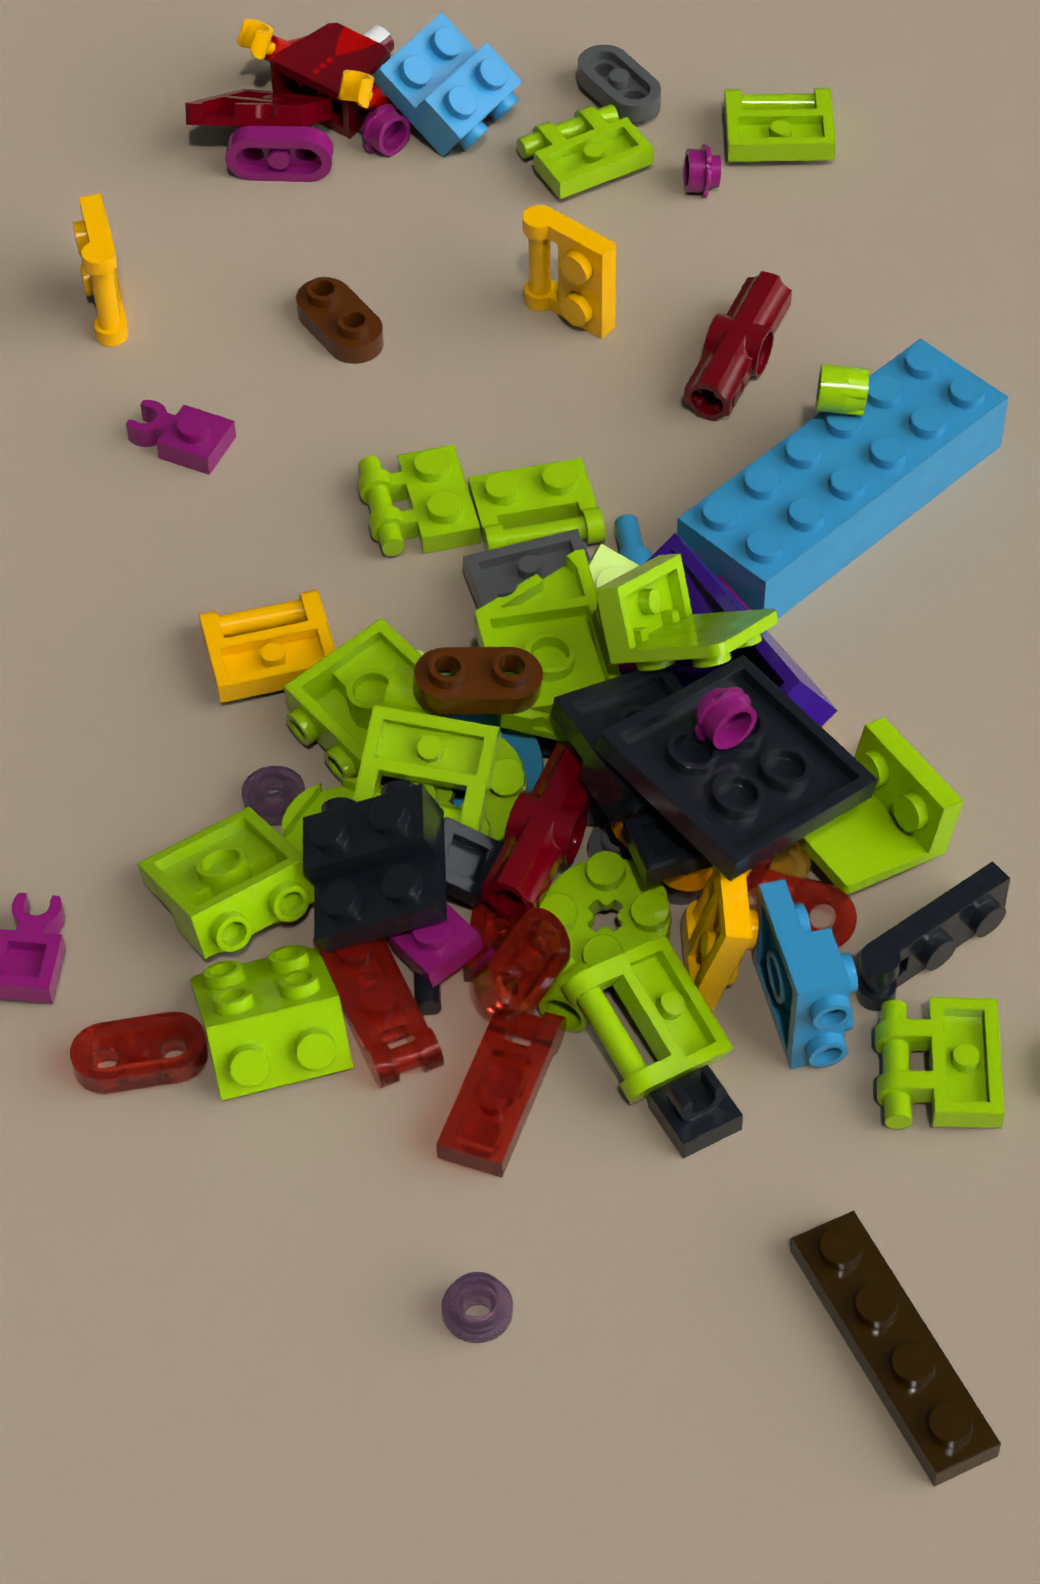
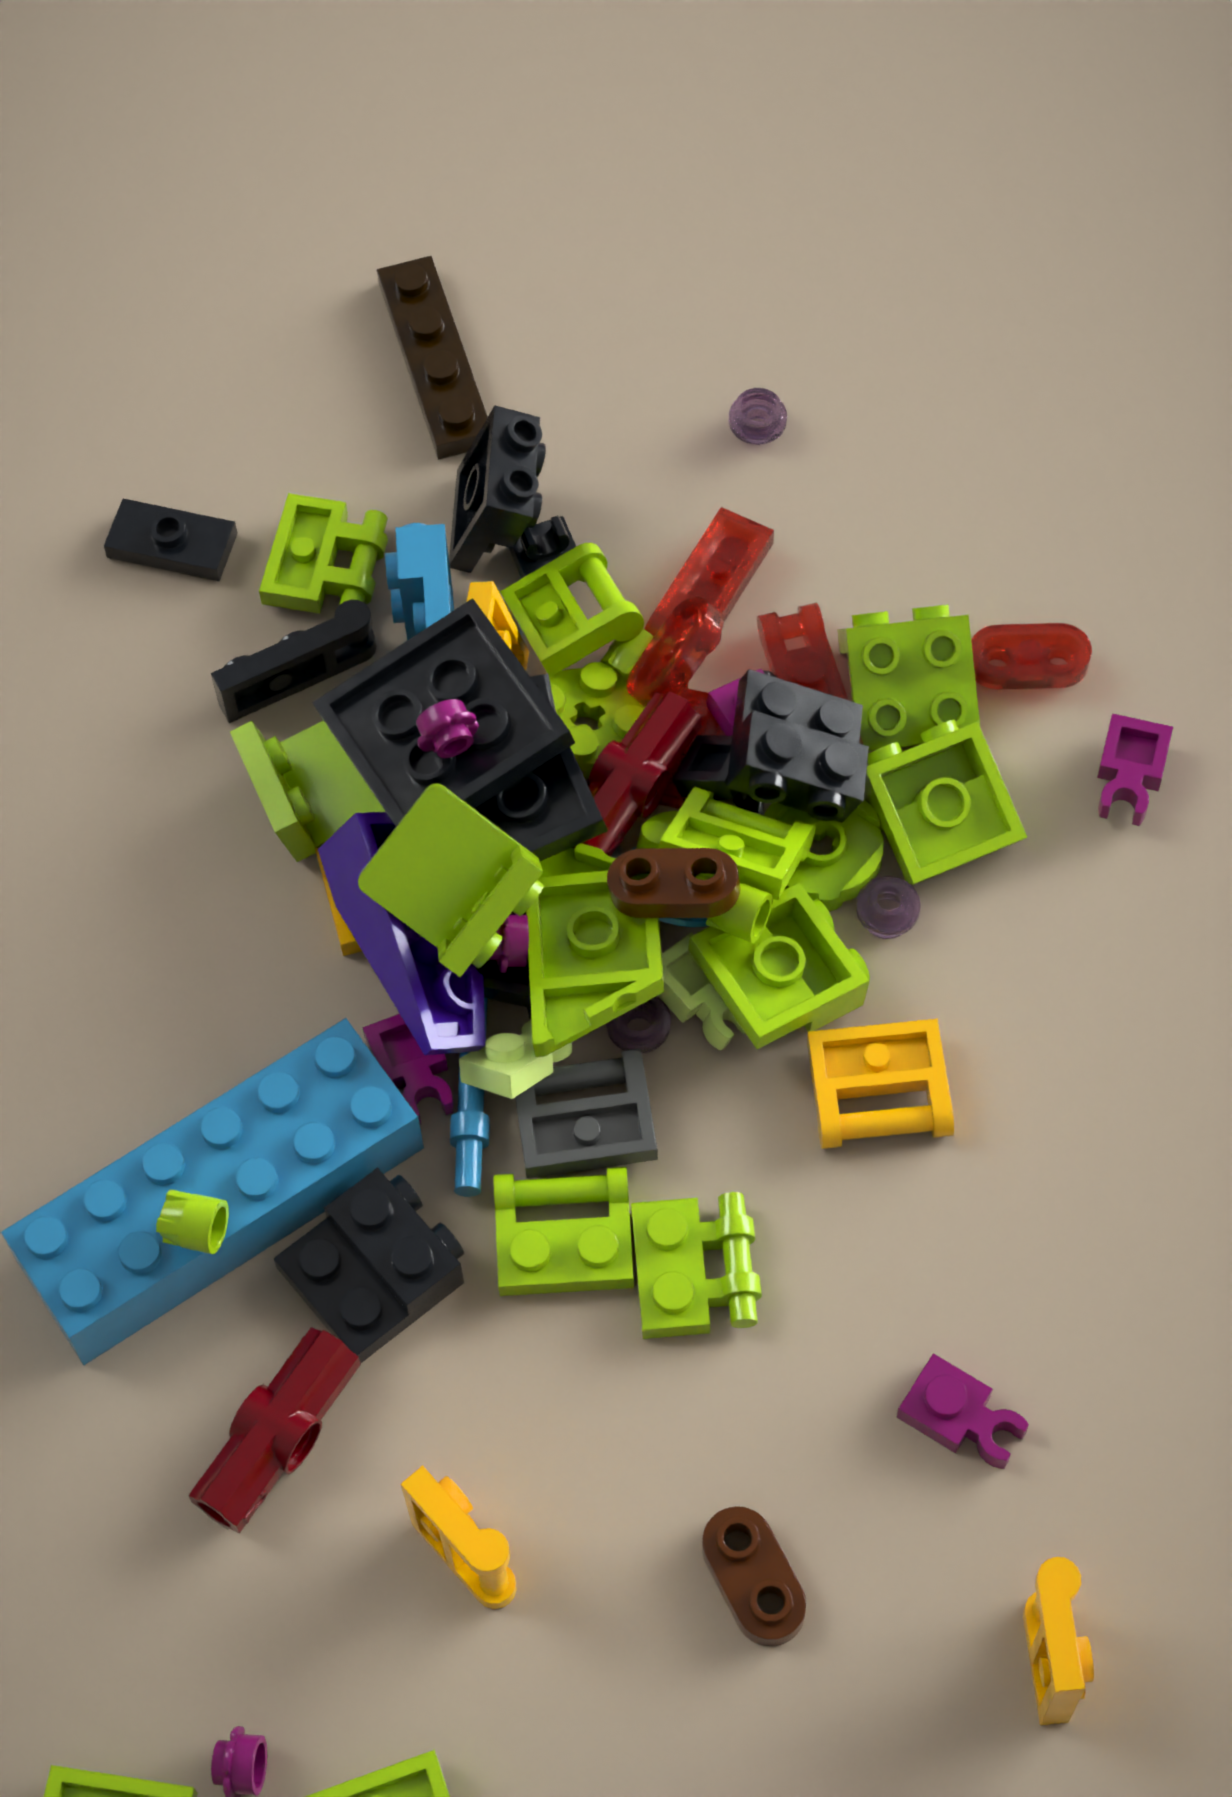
camera: 170 degrees left, 10 degrees up
none -> black plate [273,1167,464,1363]
none -> black plate [449,405,546,573]

